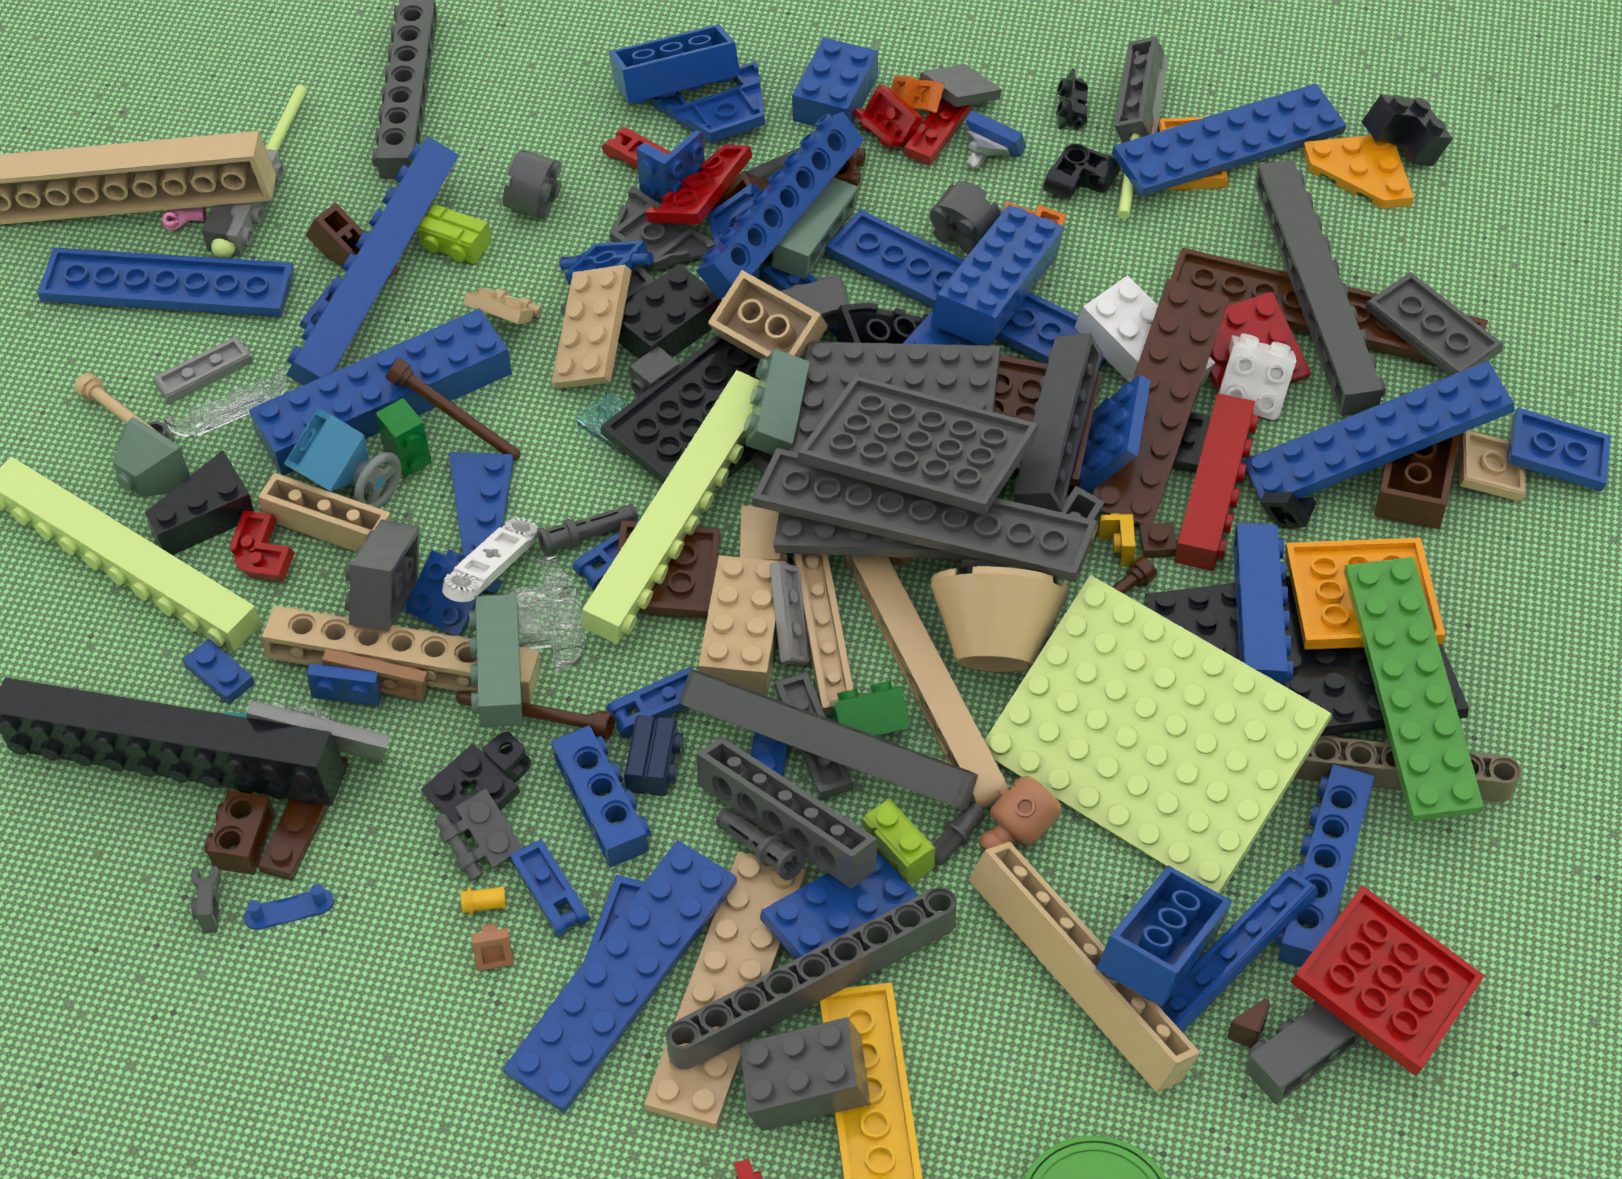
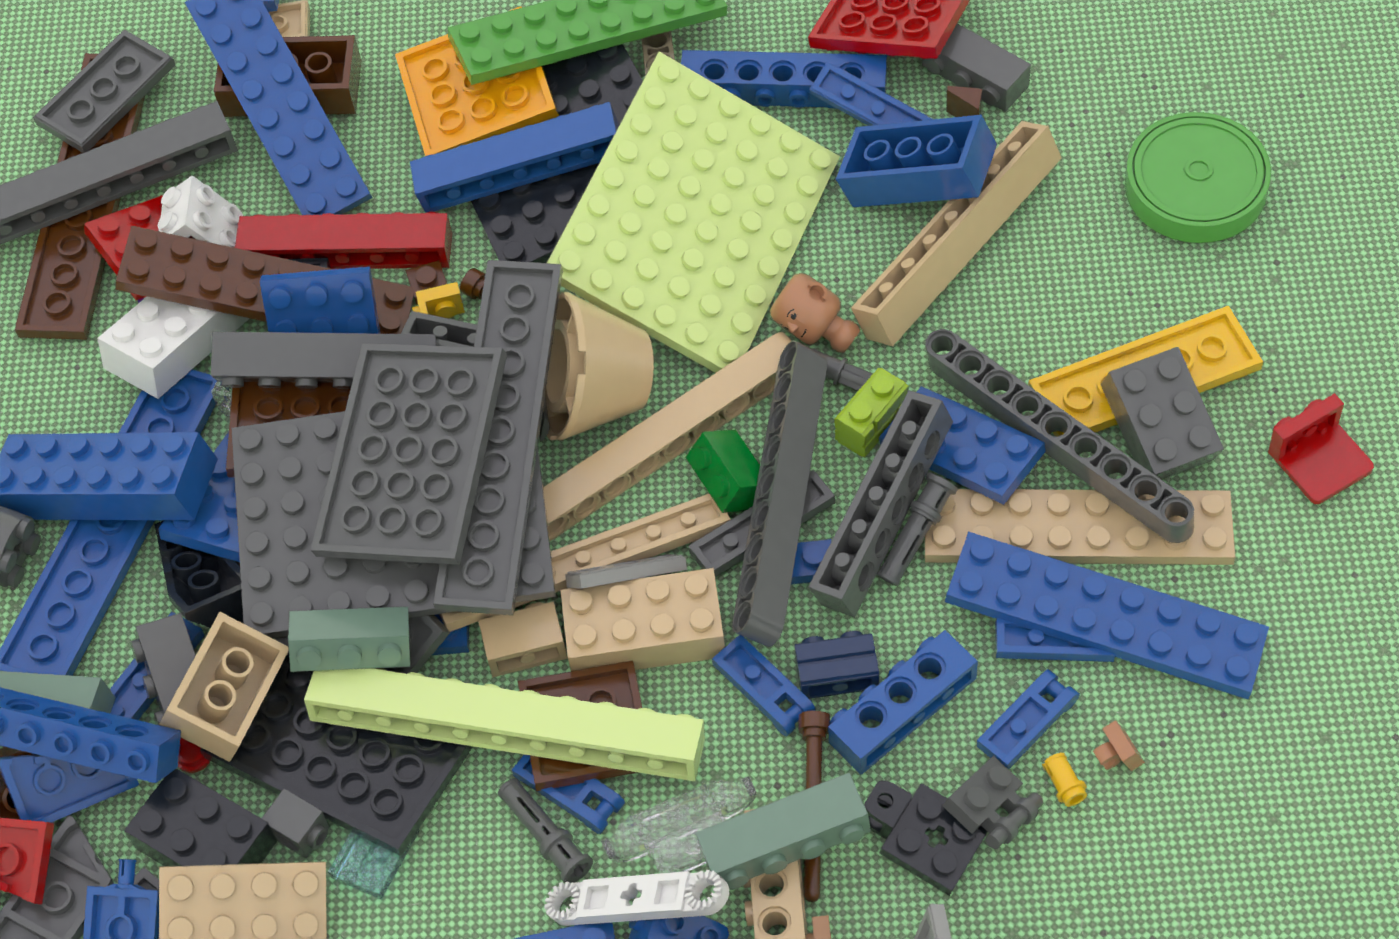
camera: 100 degrees left, 5 degrees up
black bracket [1260,491,1316,528] -> none

